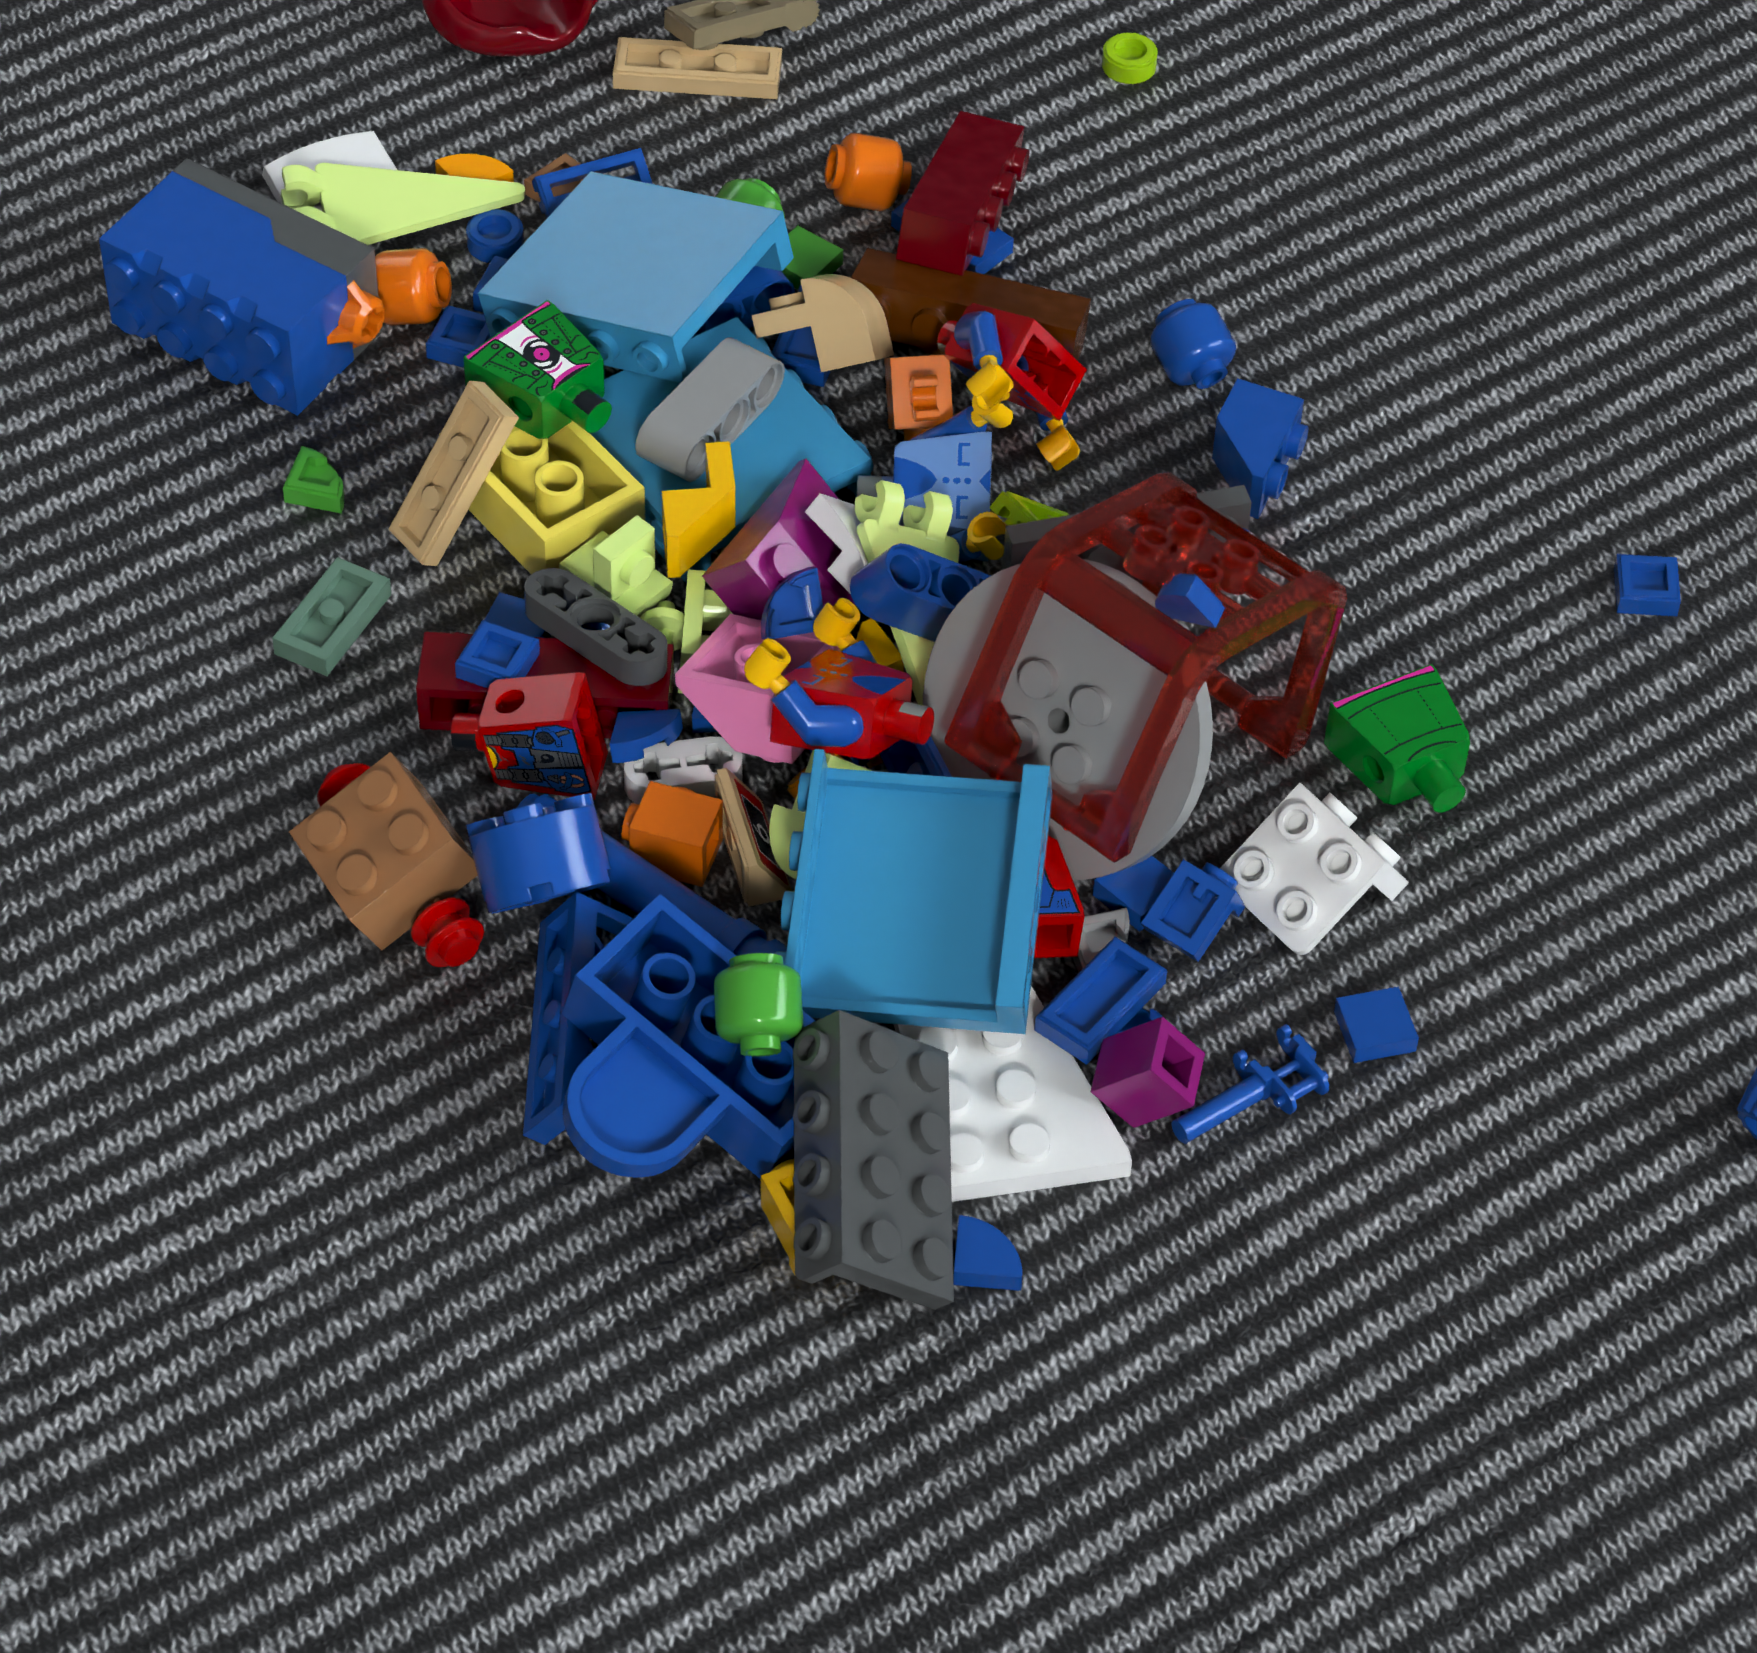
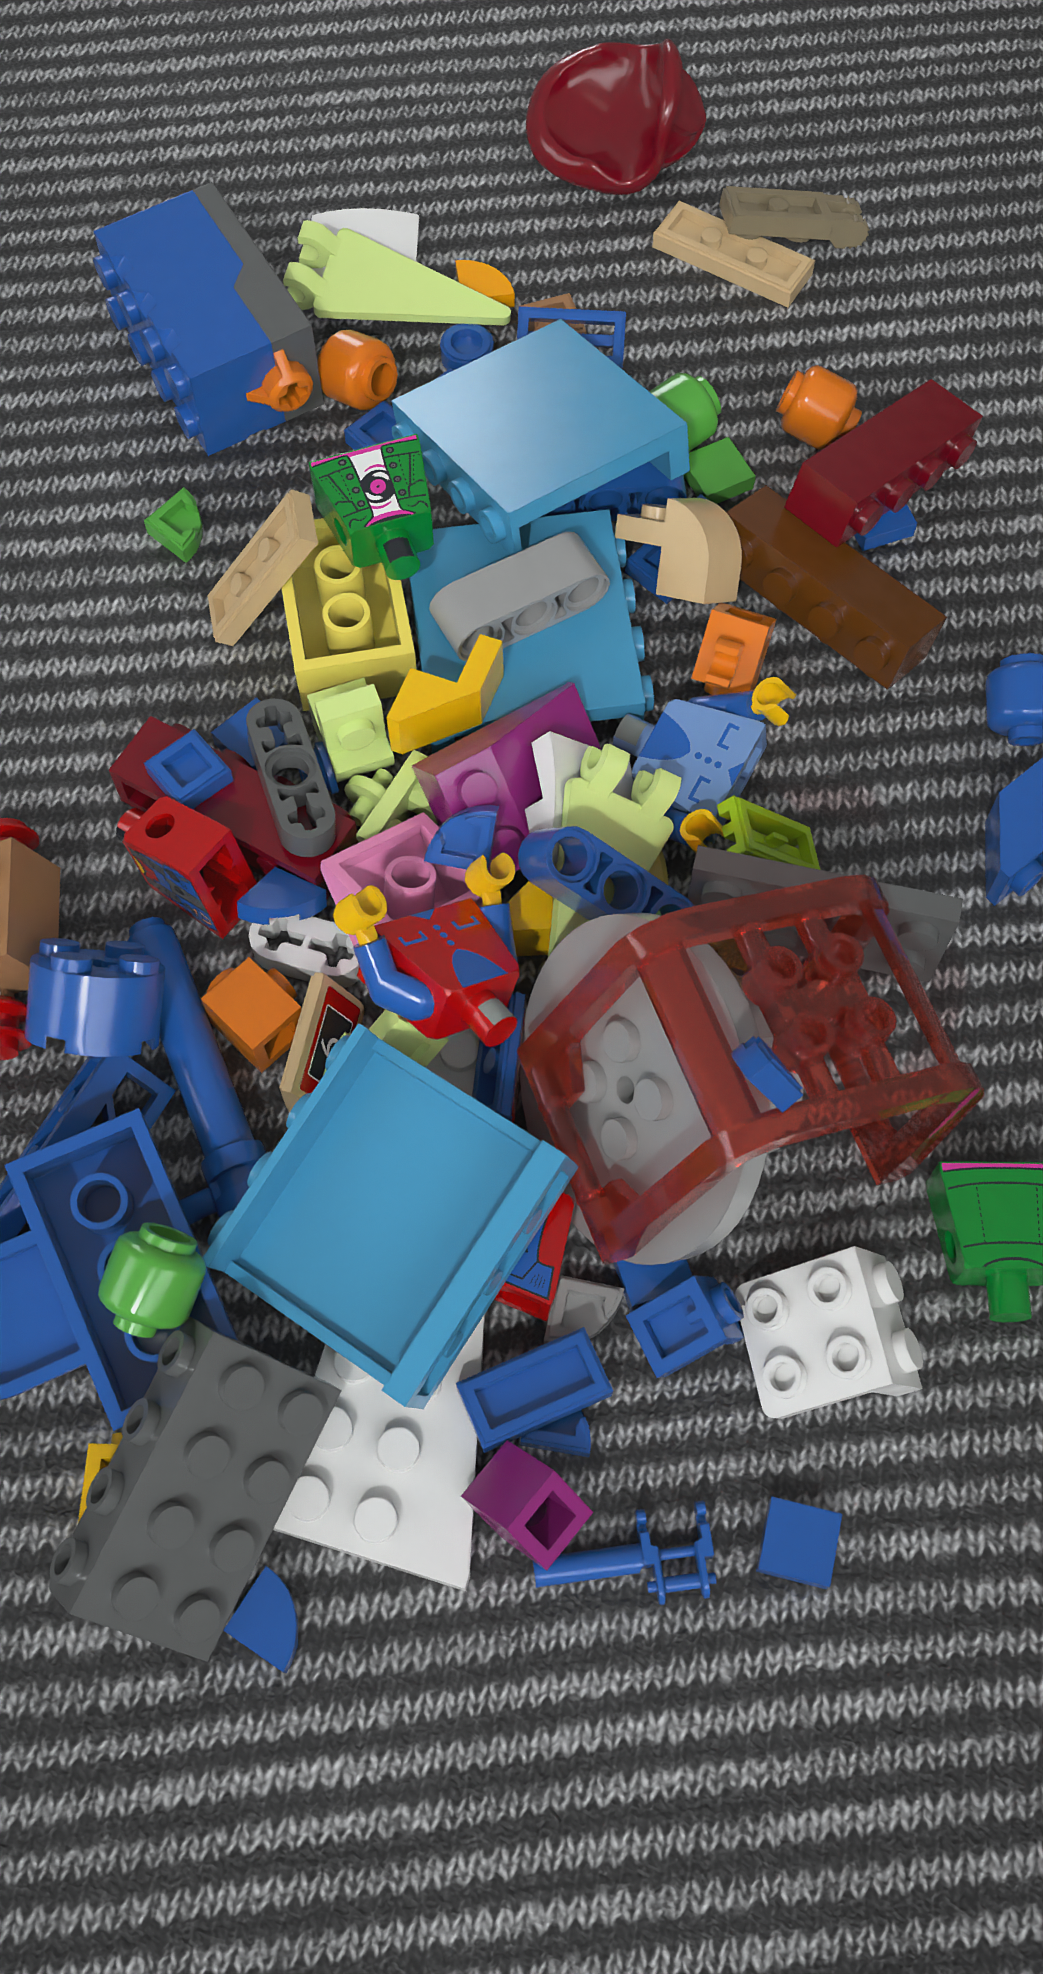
camera: 30 degrees right, 15 degrees up
sand green plate [272,557,391,676] -> none
torso [937,303,1087,471] -> none

